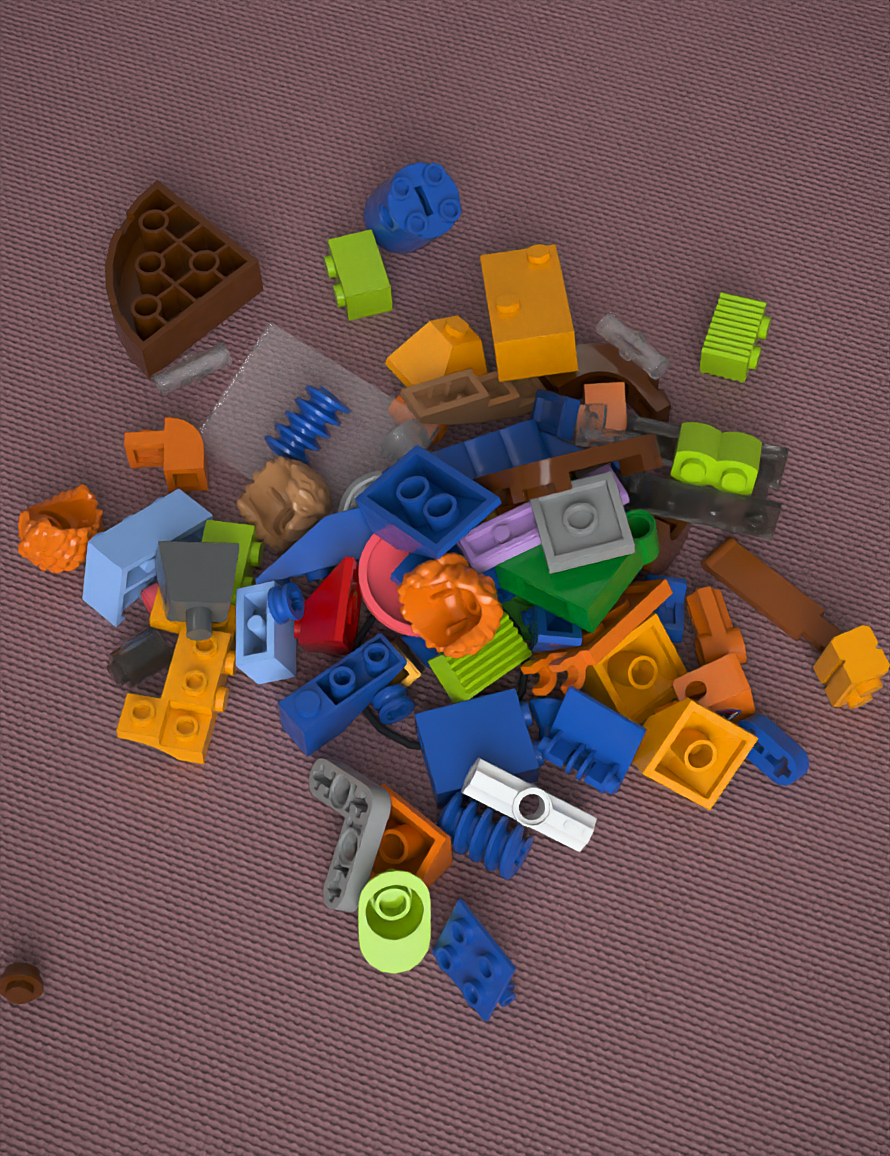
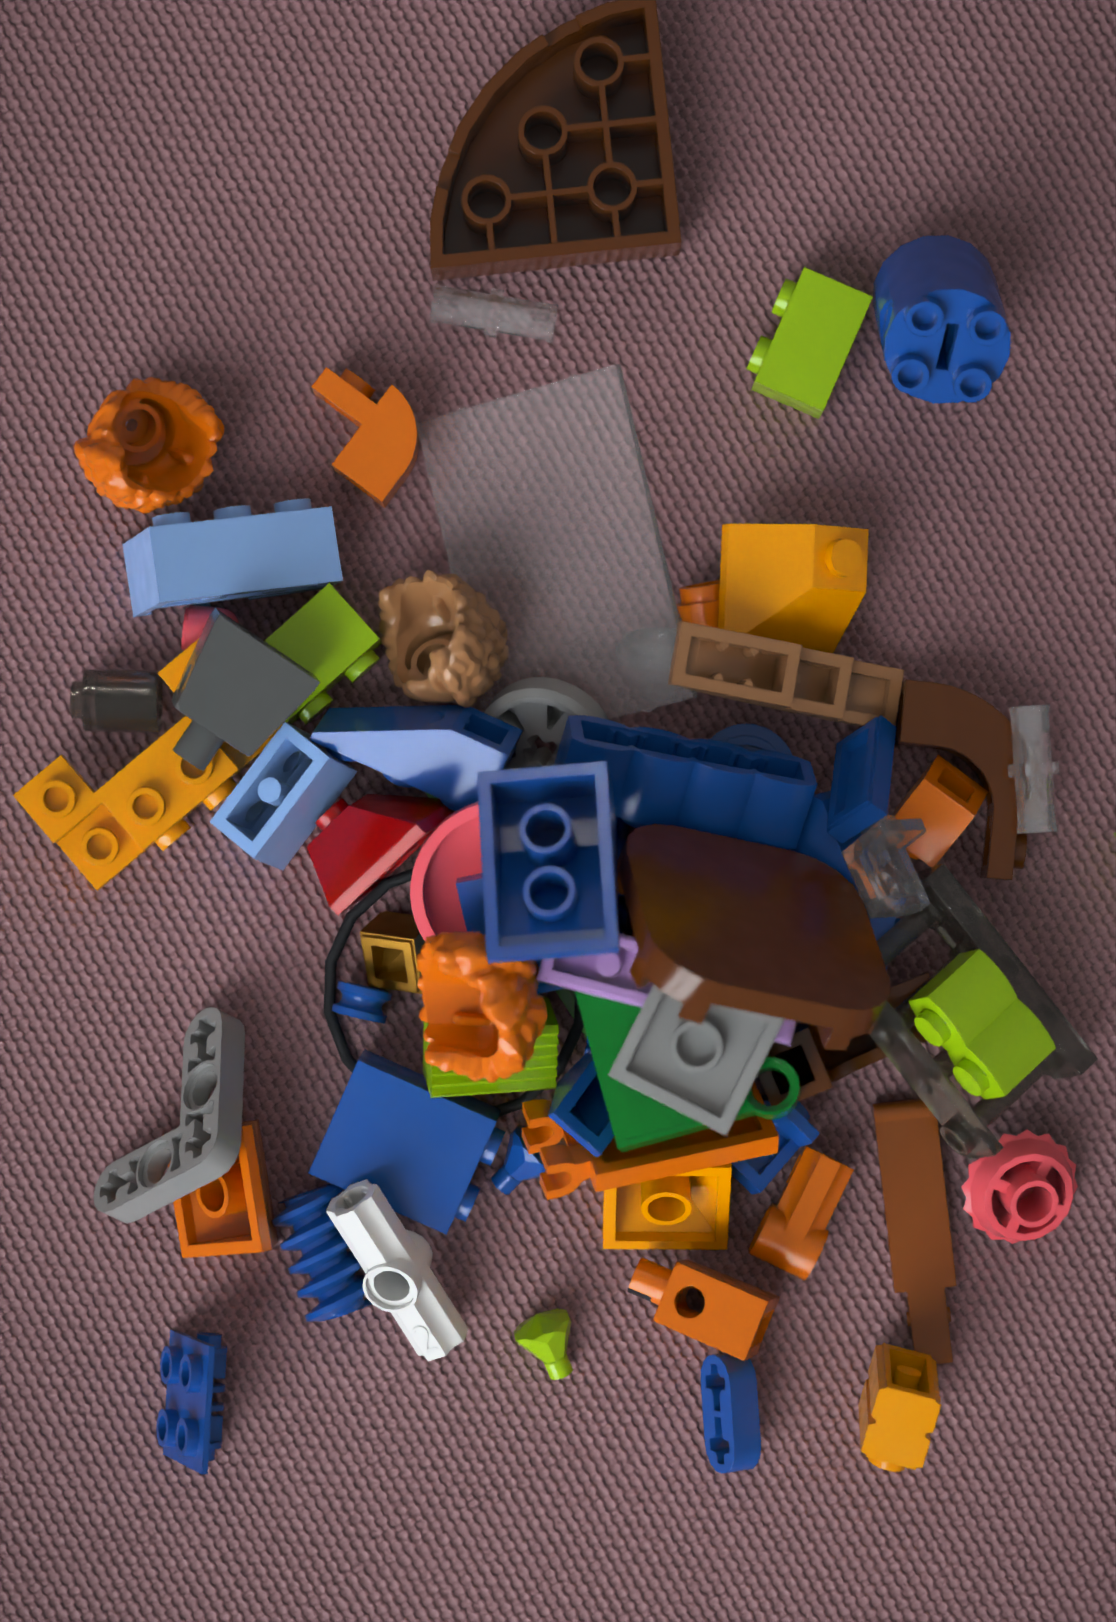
camera: 30 degrees right, 30 degrees up
blue piece [264,384,352,465] -> none
blue bush [267,582,305,624] -> none
blue slope [278,633,407,757] -> none
piece [358,868,431,974] -> none
light orange brick [480,244,578,382] -> none
blue hinge [537,686,647,795] -> none
light orange slope [632,697,758,810] -> none
none -> lime rock [513,1308,573,1380]
none -> coral piece [961,1129,1078,1244]

